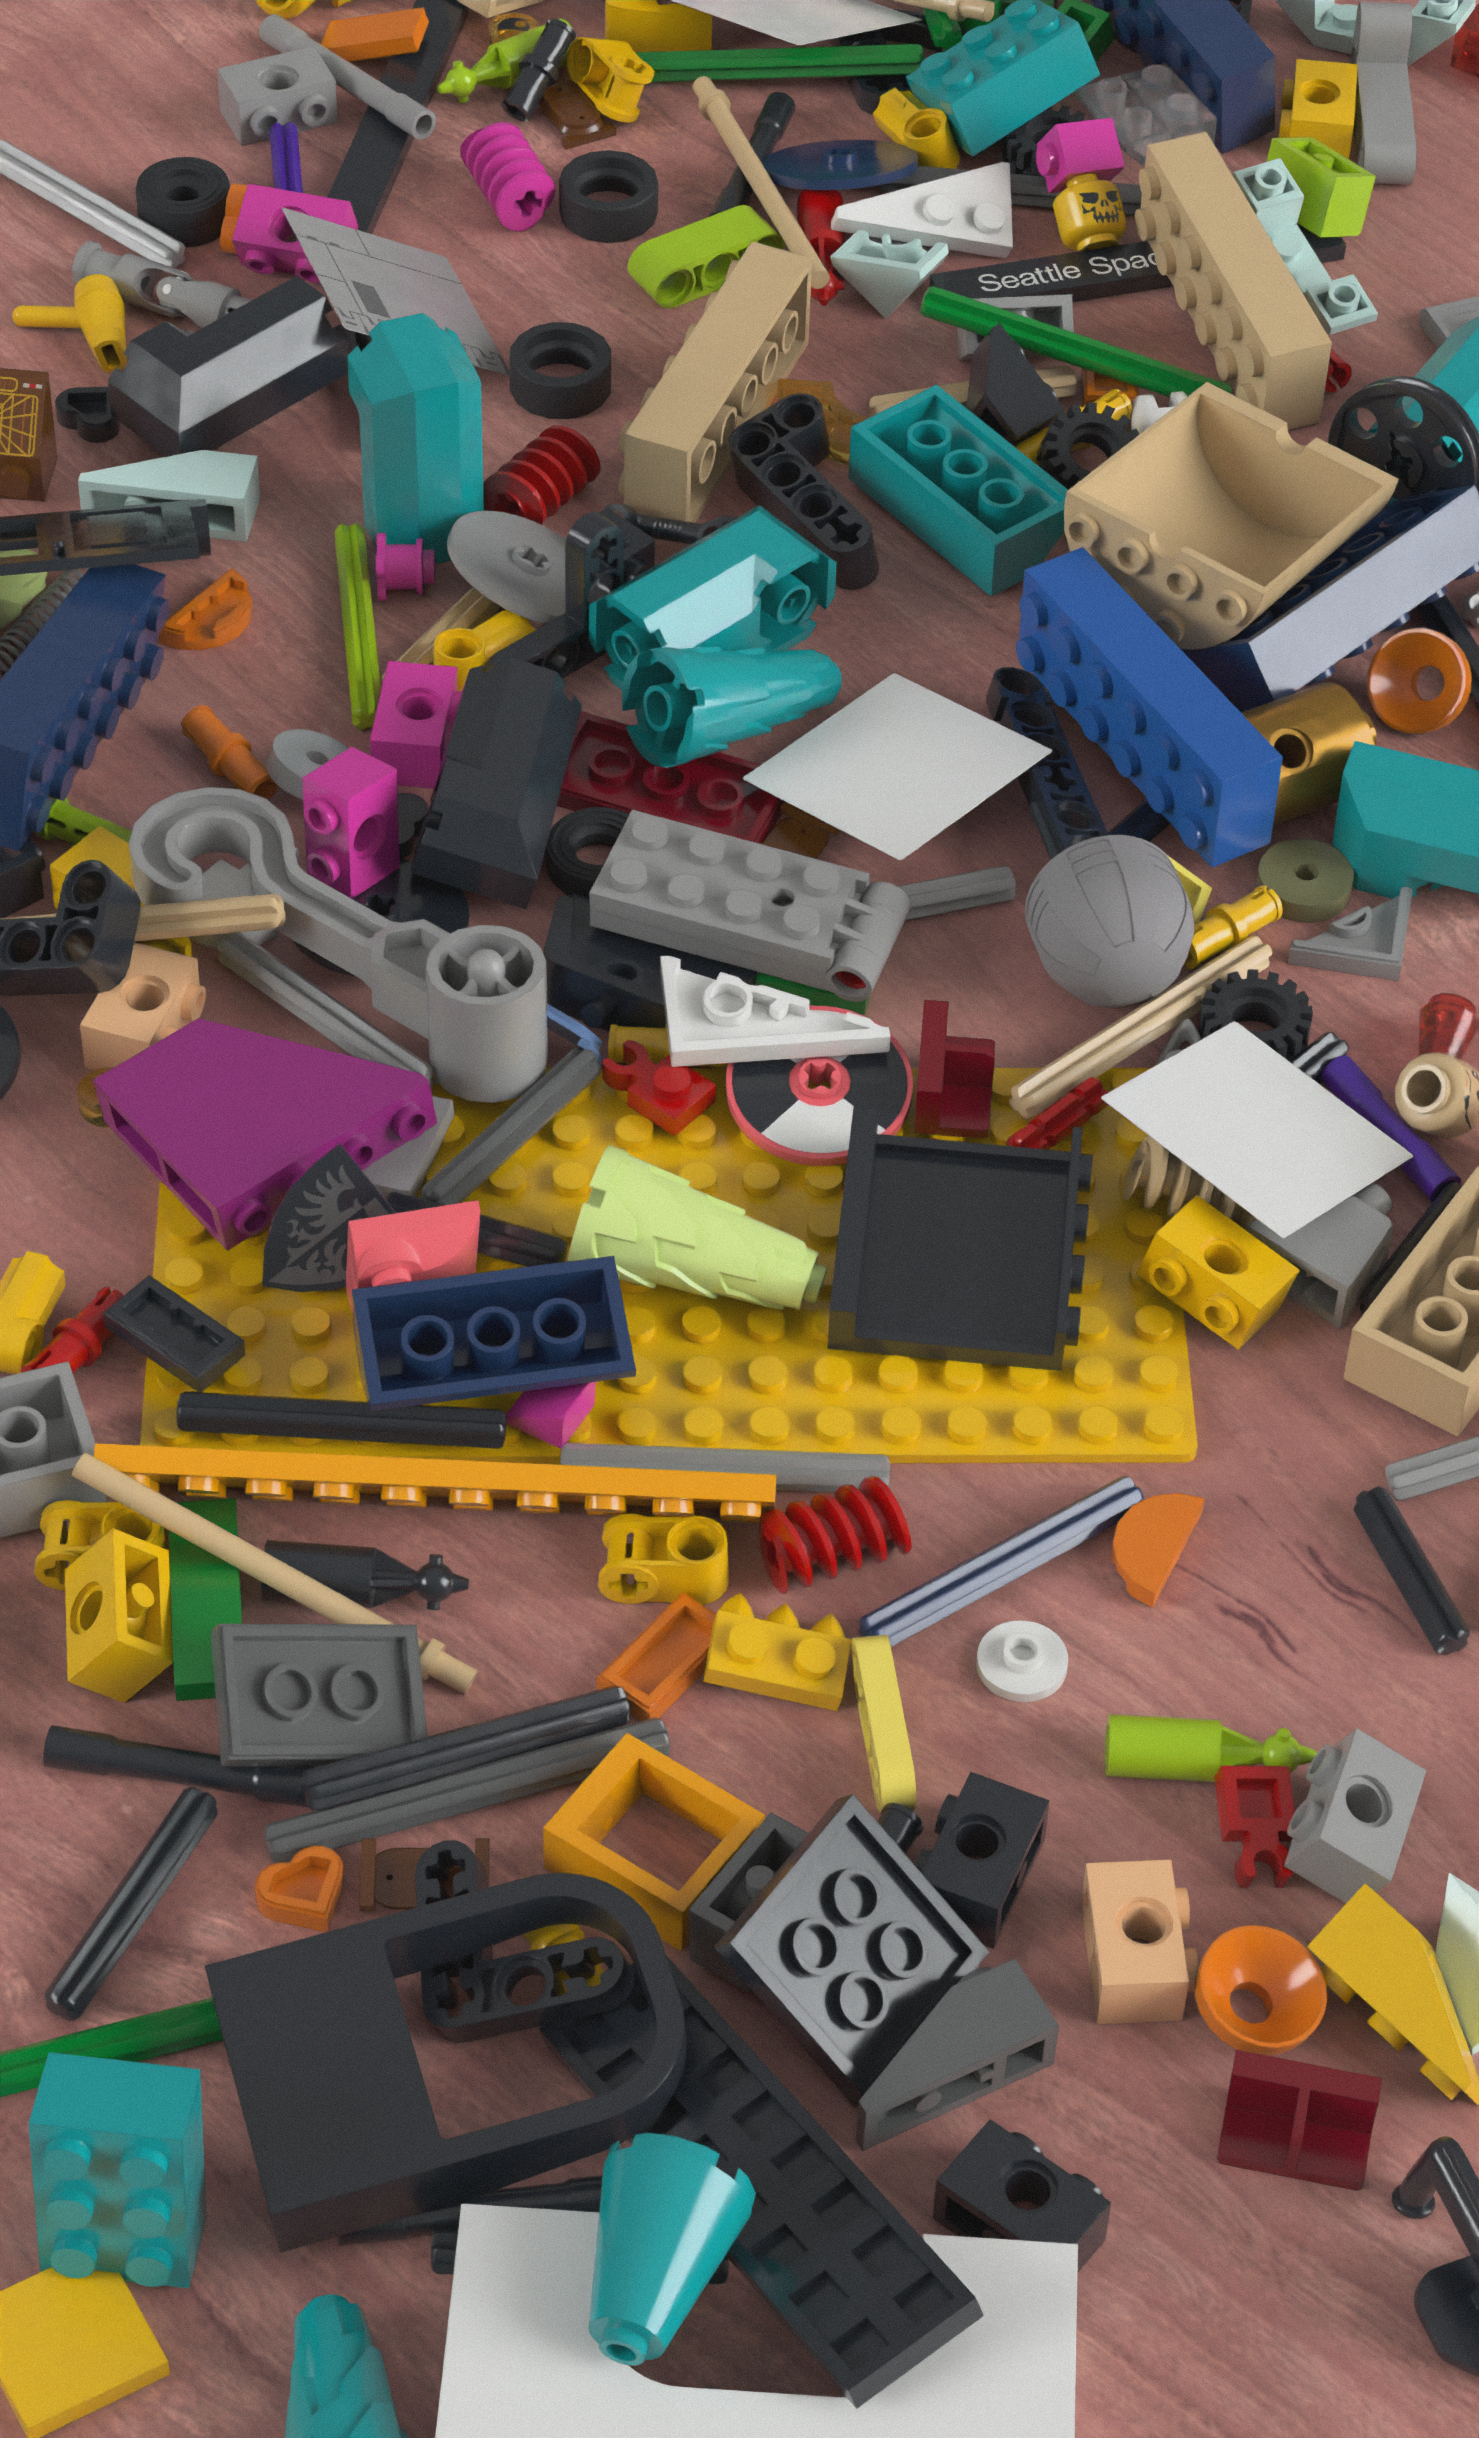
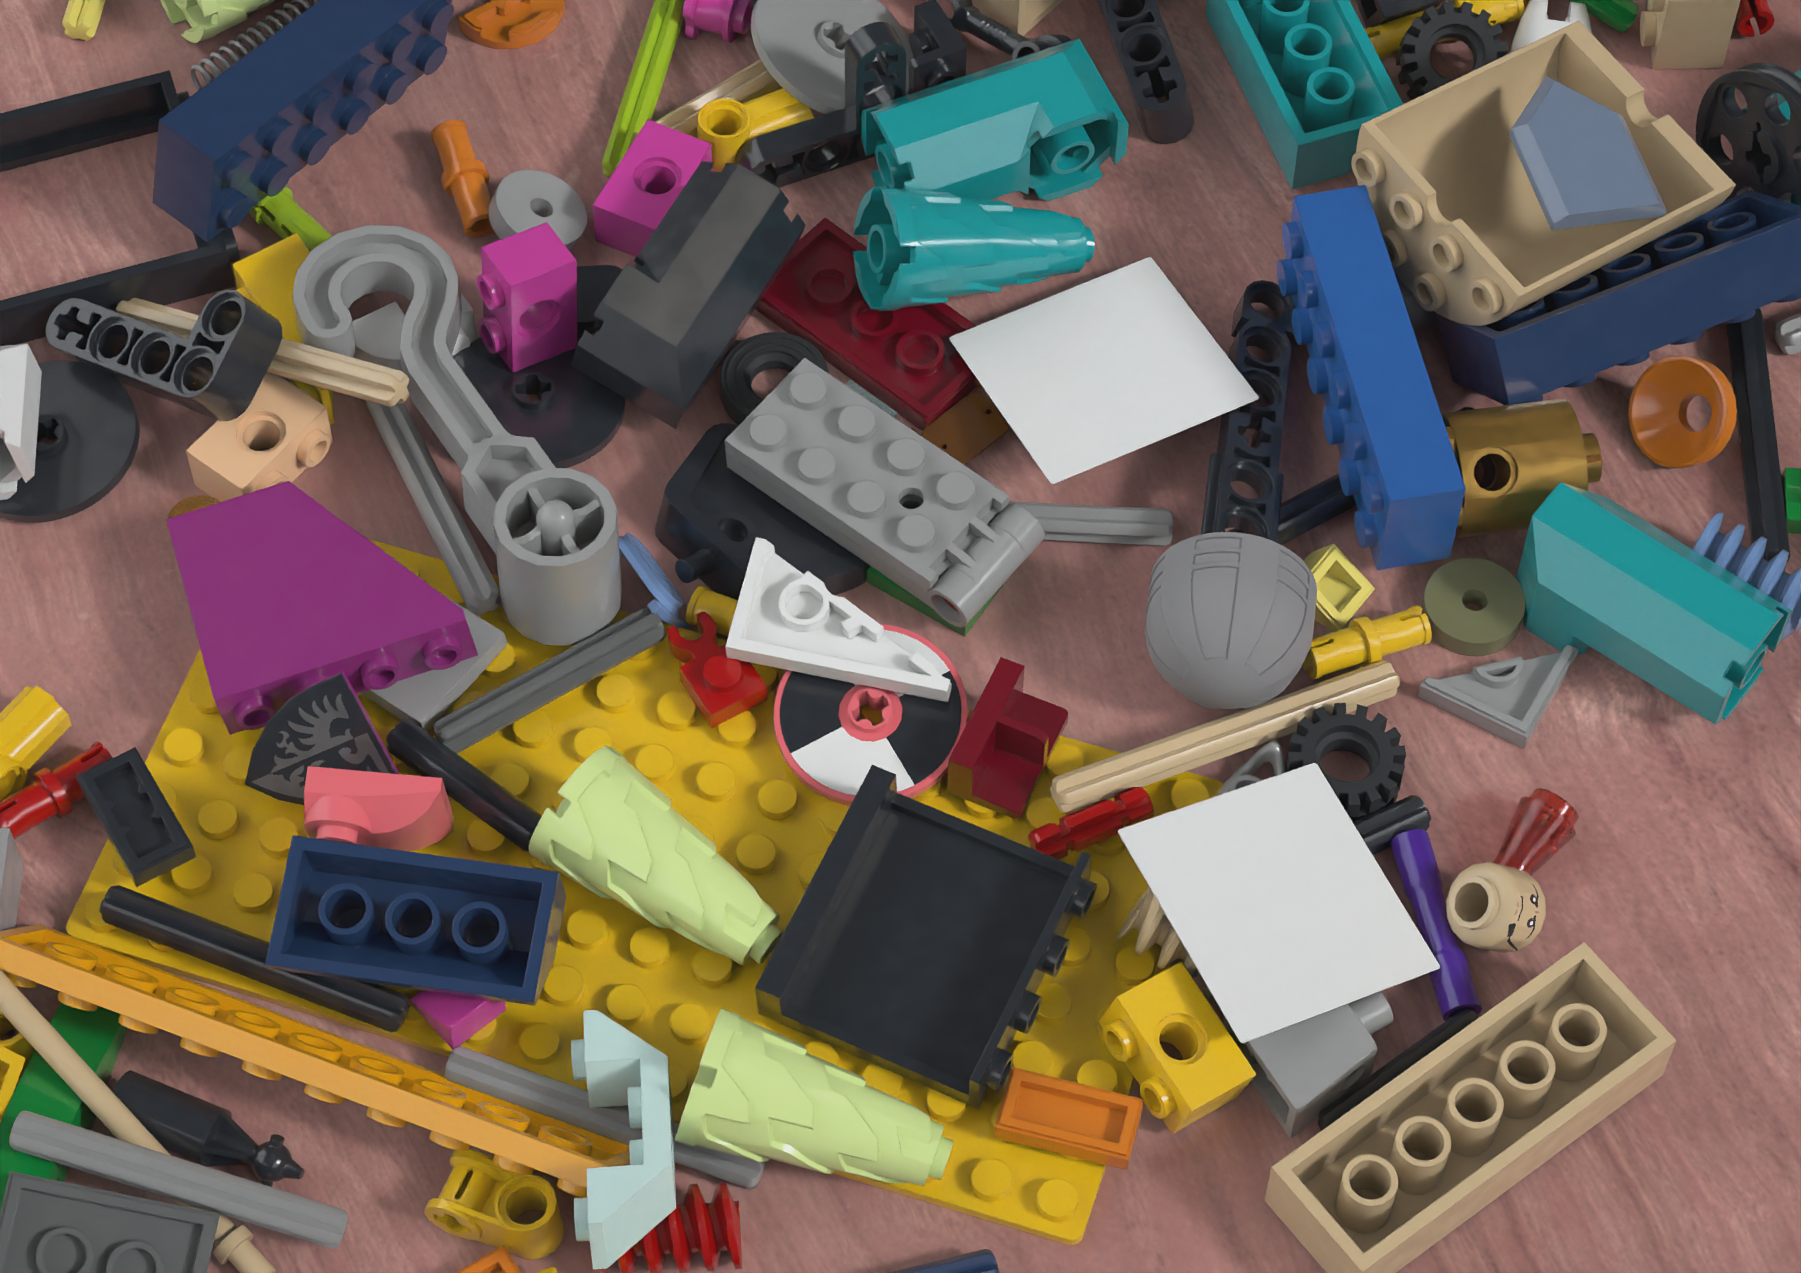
camera: 20 degrees right, 10 degrees up
none -> light grey axle [9,1111,349,1249]
none -> light aqua slope [571,1010,676,1269]
none -> yellowish green cone [675,1008,953,1186]
none -> orange tile [994,1067,1144,1170]
none -> sand blue tile [1509,76,1667,230]

